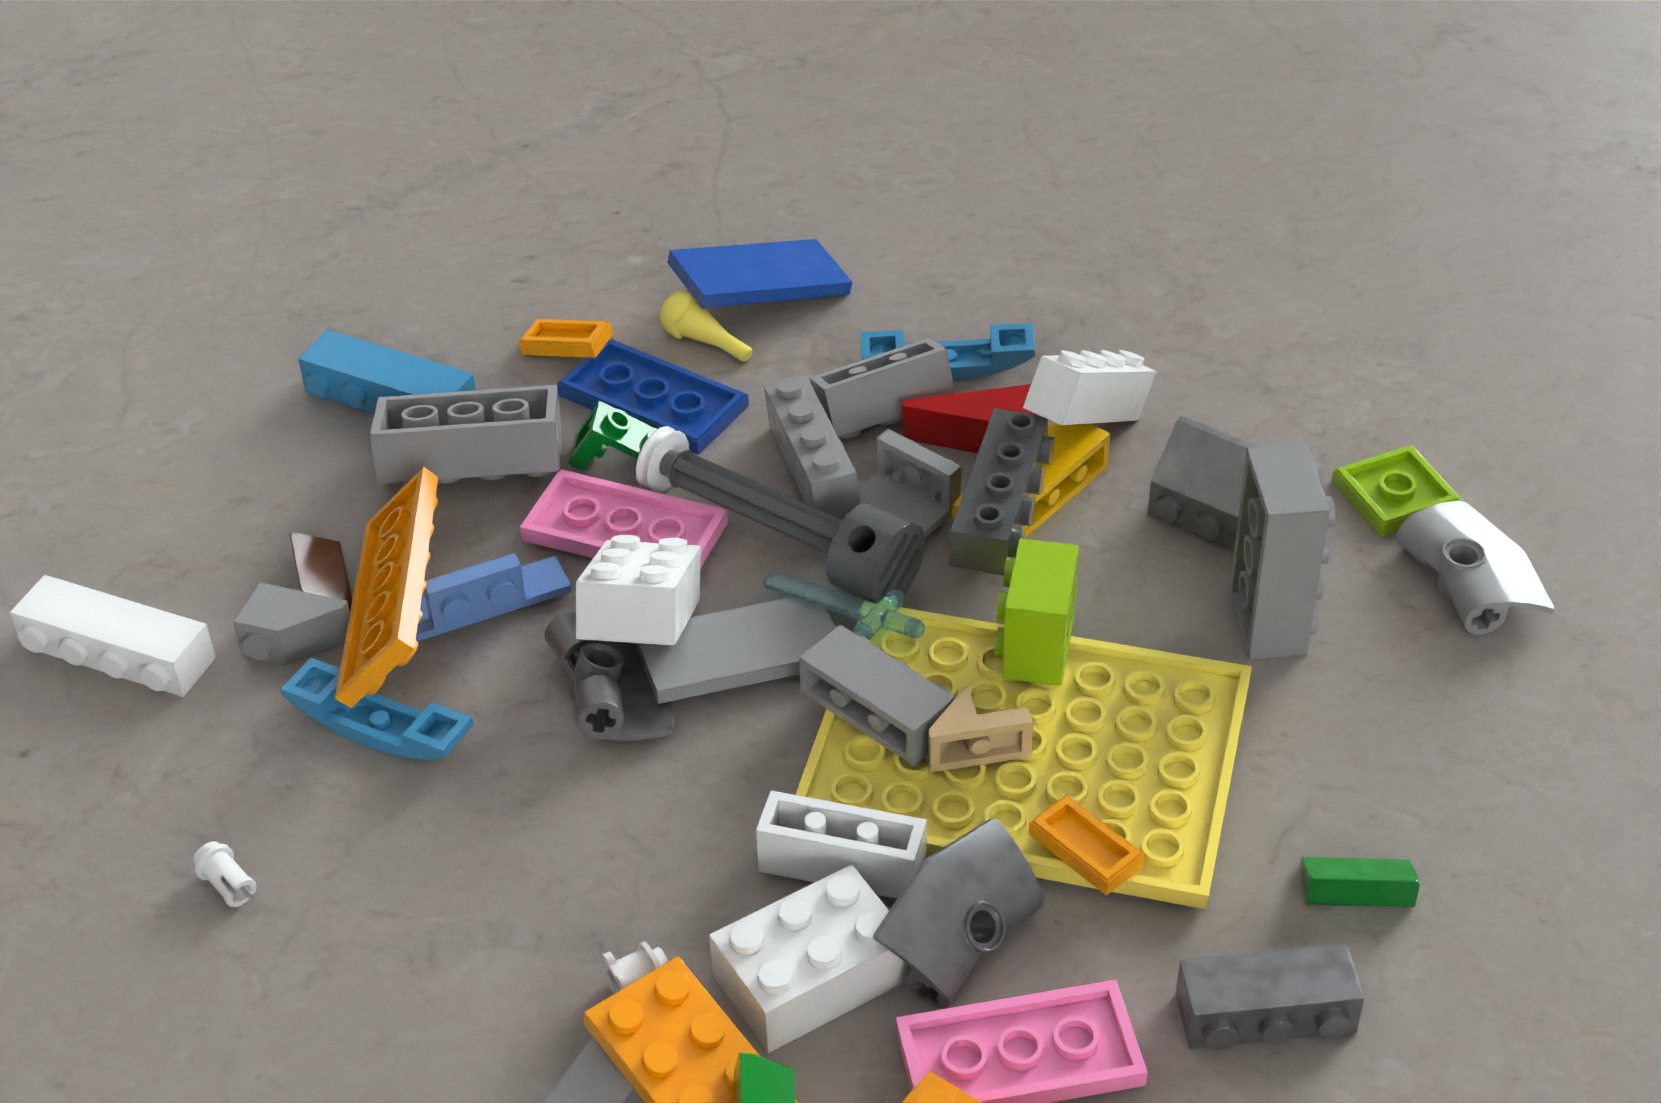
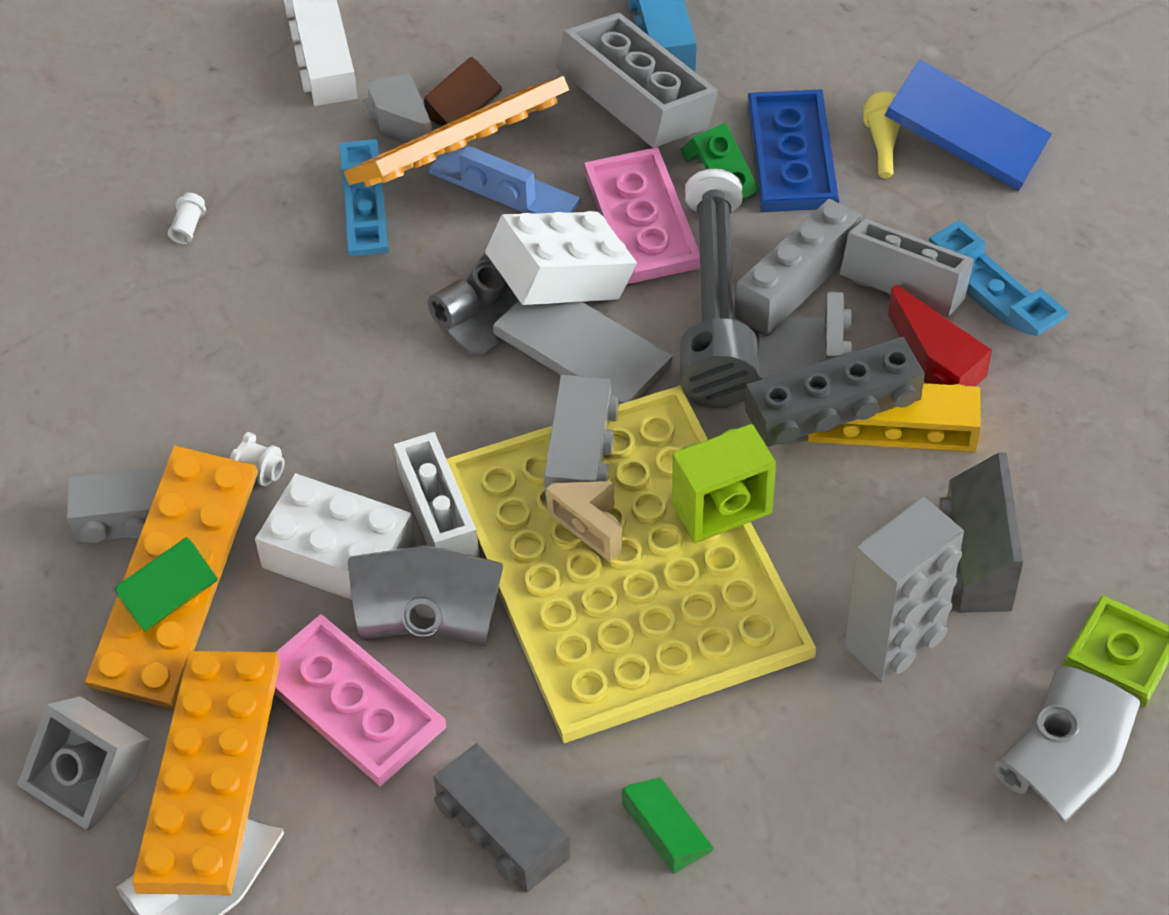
camera: 55 degrees right, 10 degrees up
light orange tile [518,319,614,358] -> none
clear light blue sword [764,572,925,640] -> none
white brick [1023,350,1157,425] -> none
light orange tile [1029,794,1145,896] -> none

